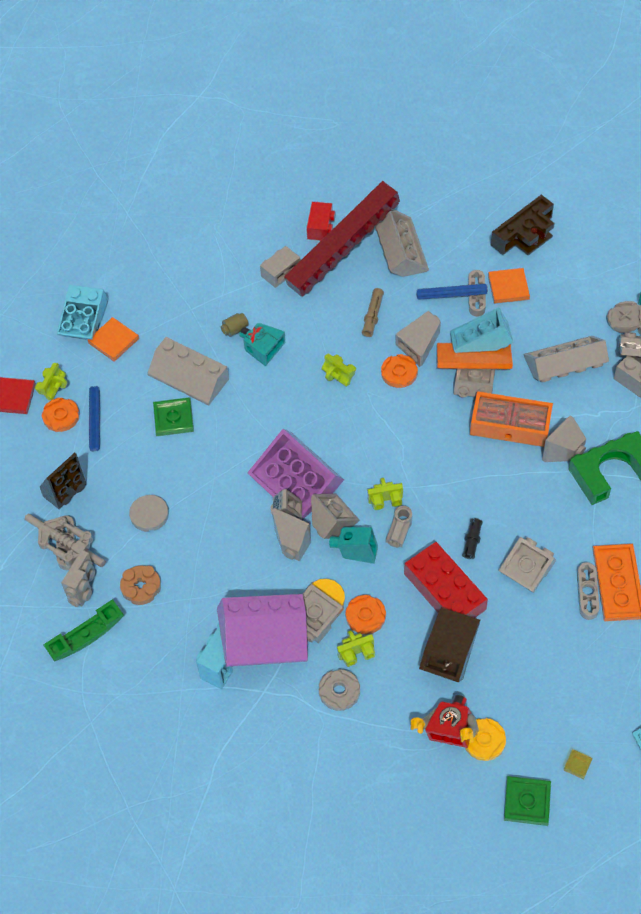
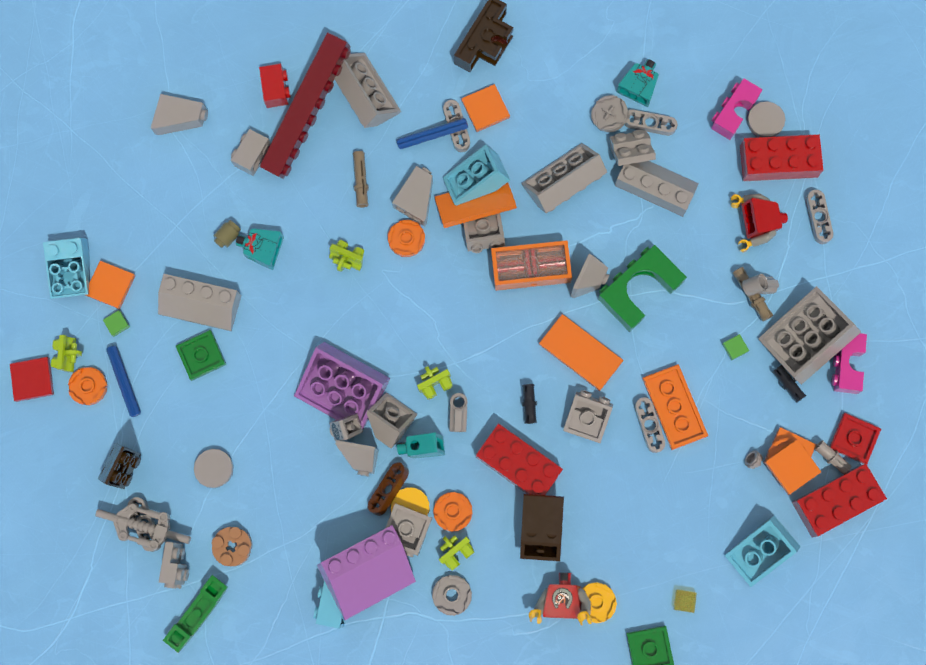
camera: 15 degrees left, 20 degrees up
none -> bright green tile [103,310,130,337]
none -> light grey slope [151,94,208,135]
none -> reddish brown beam [368,462,409,516]
none -> orange tile [539,314,624,391]

